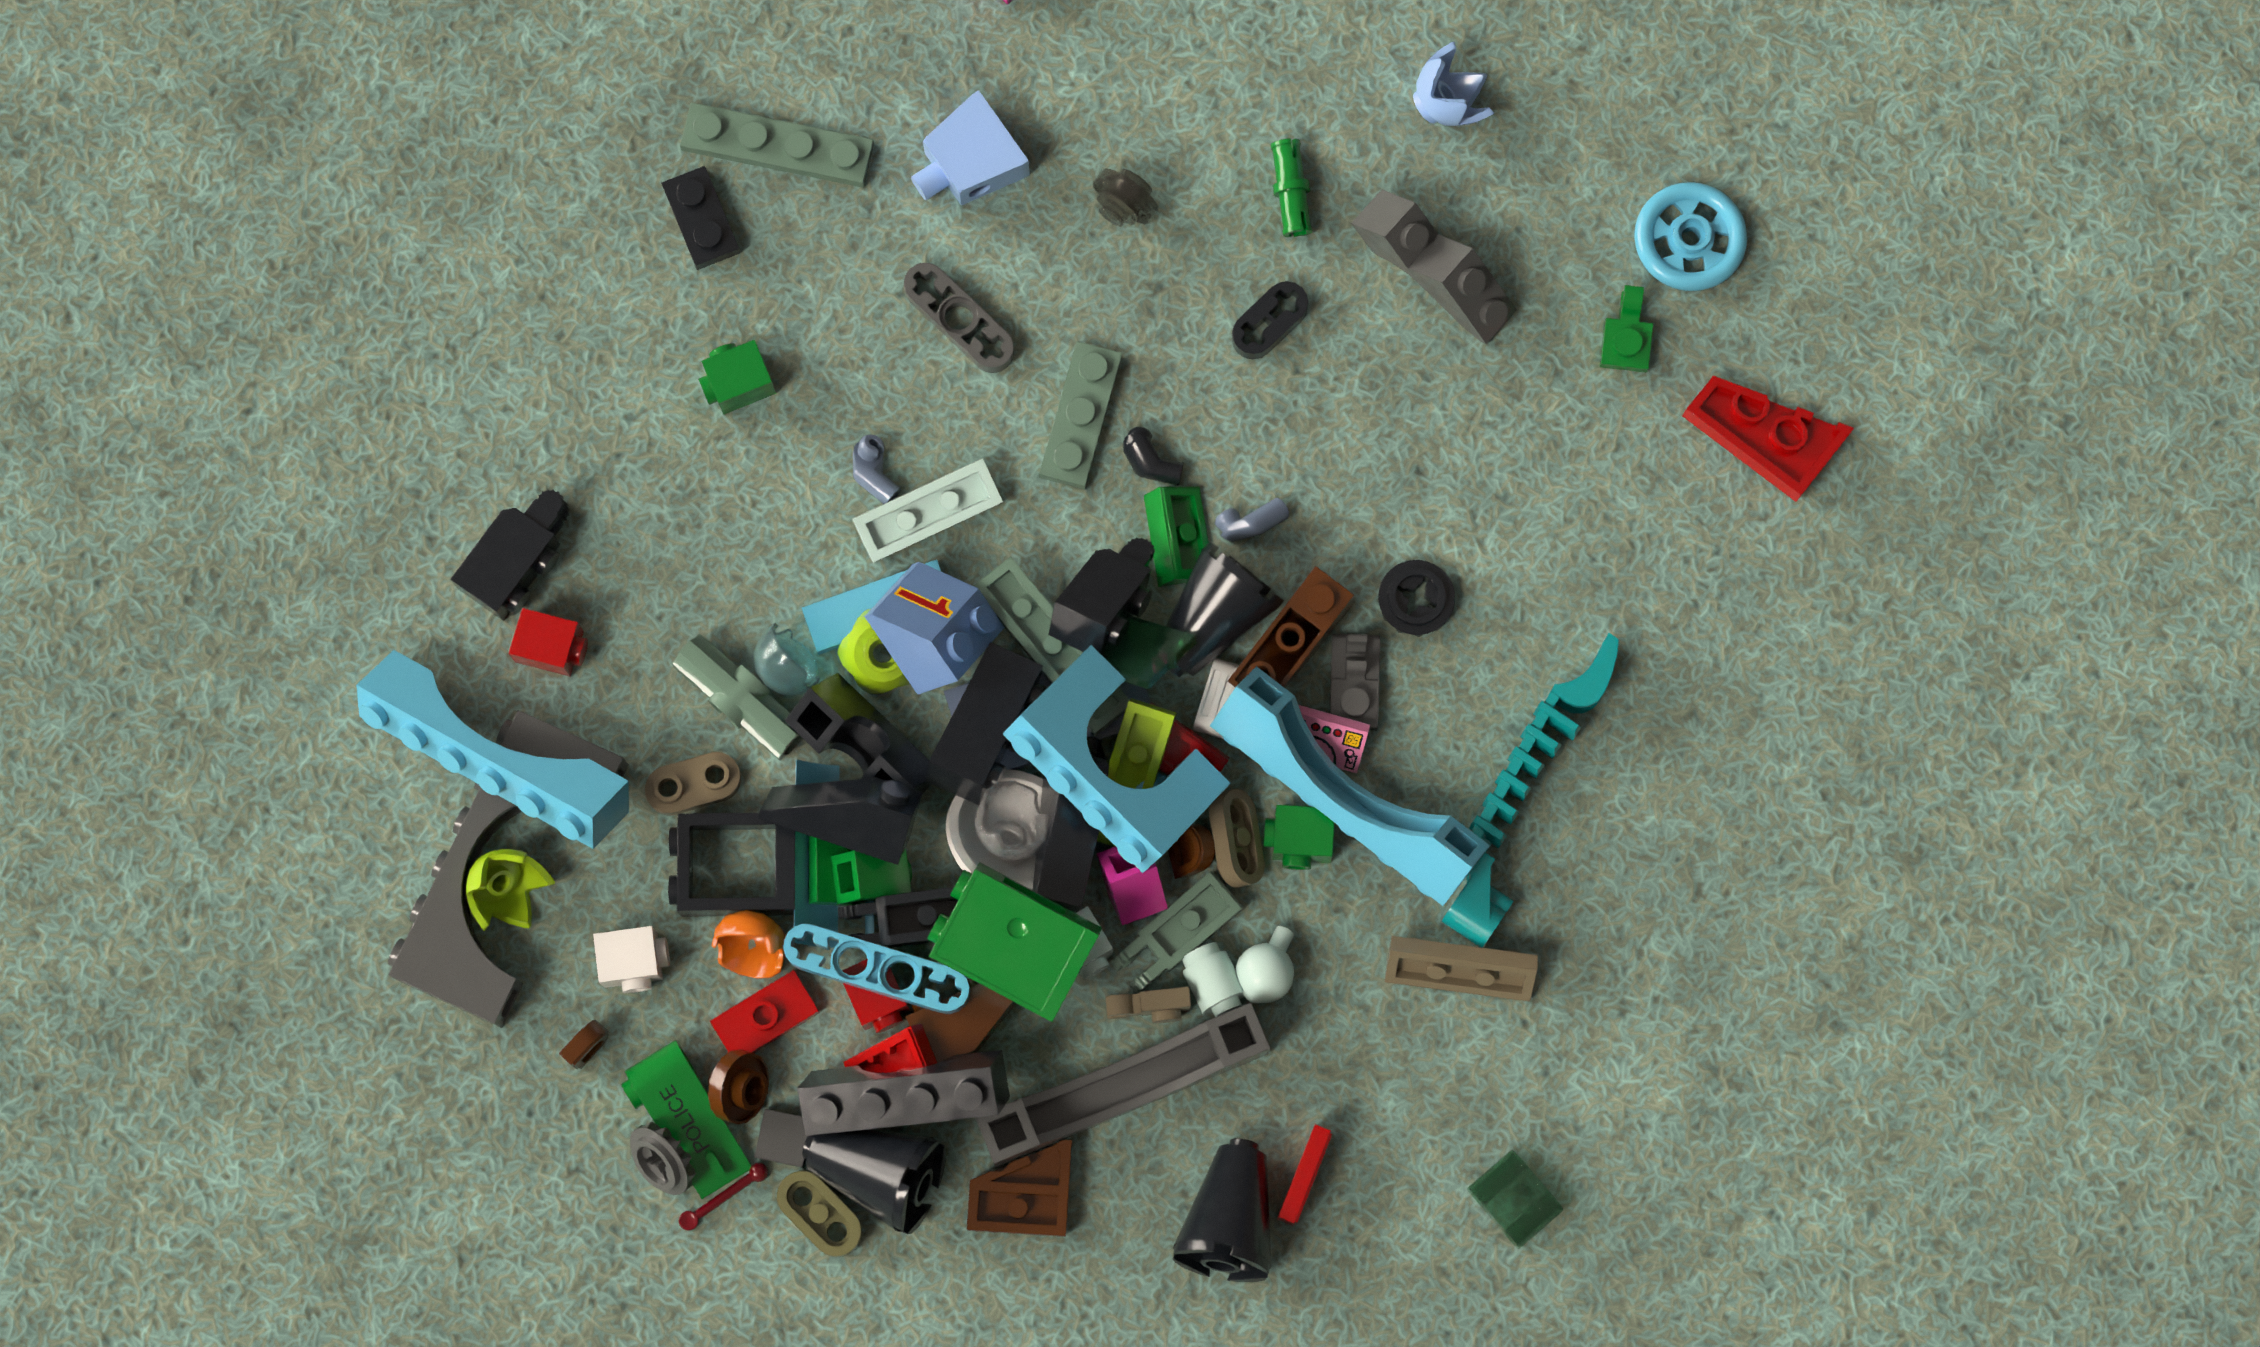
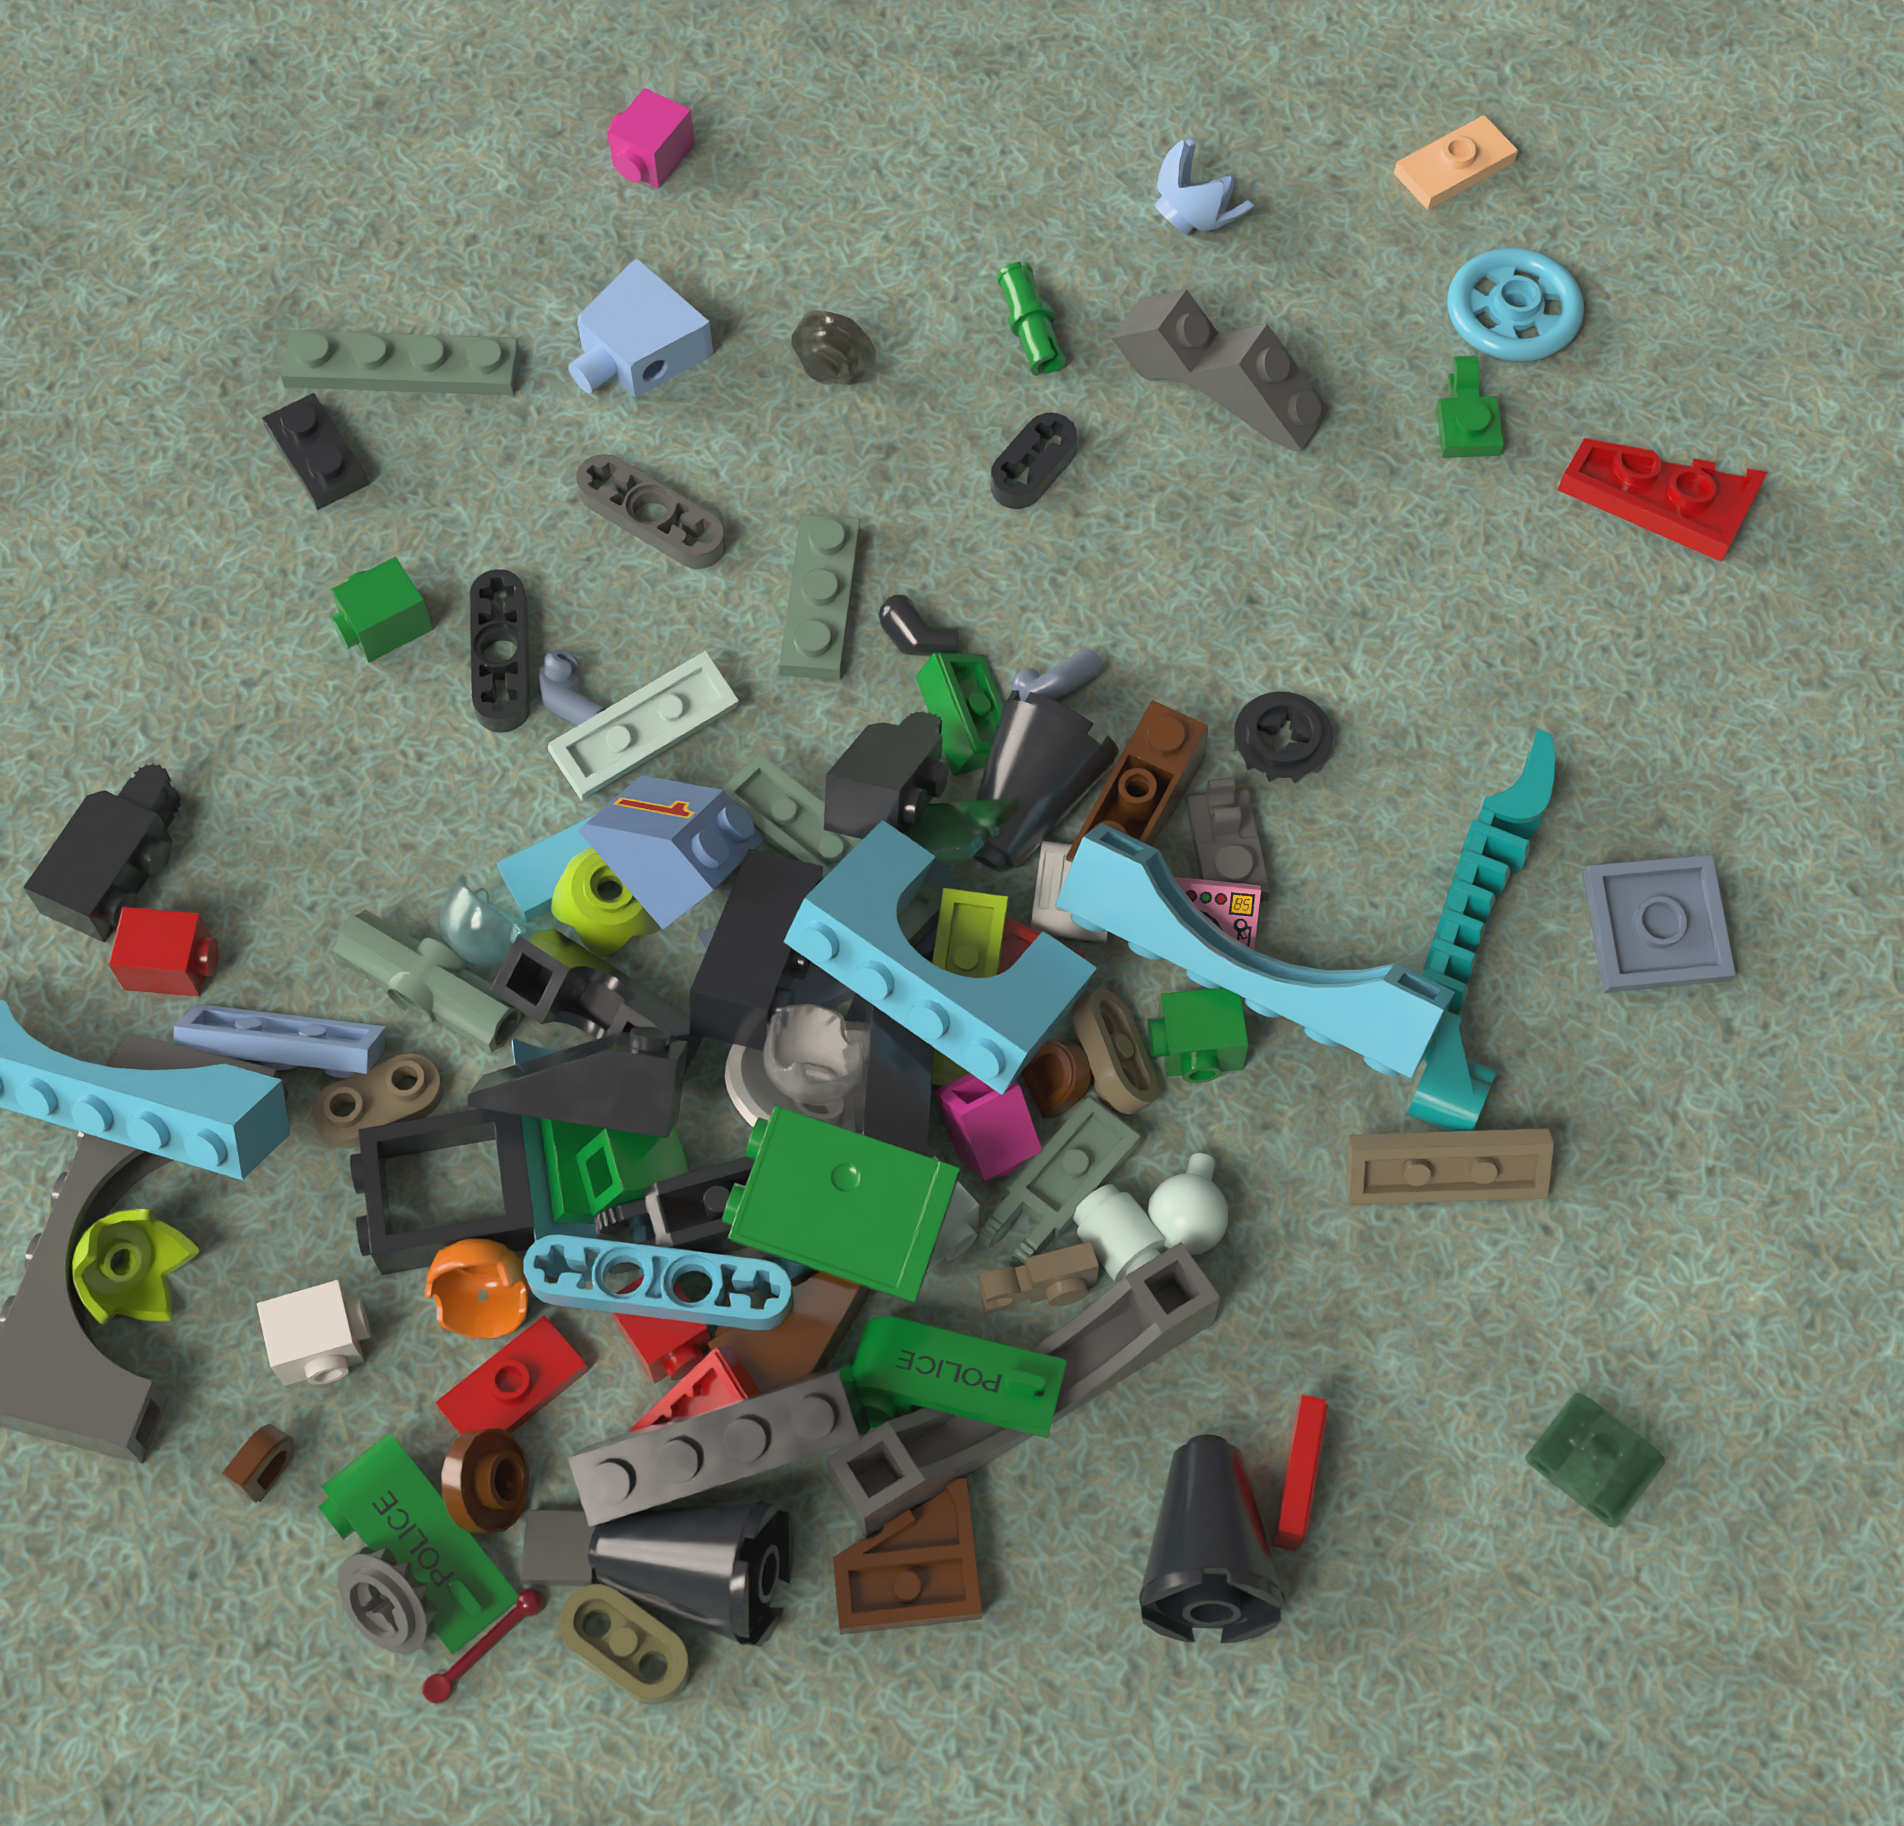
camera: 10 degrees left, 15 degrees down
none -> light blue plate [174,1004,386,1078]
none -> black beam [470,569,530,733]
none -> green door [852,1316,1067,1438]
none -> light nougat plate [1394,115,1518,210]
none -> sand blue plate [1582,854,1736,993]

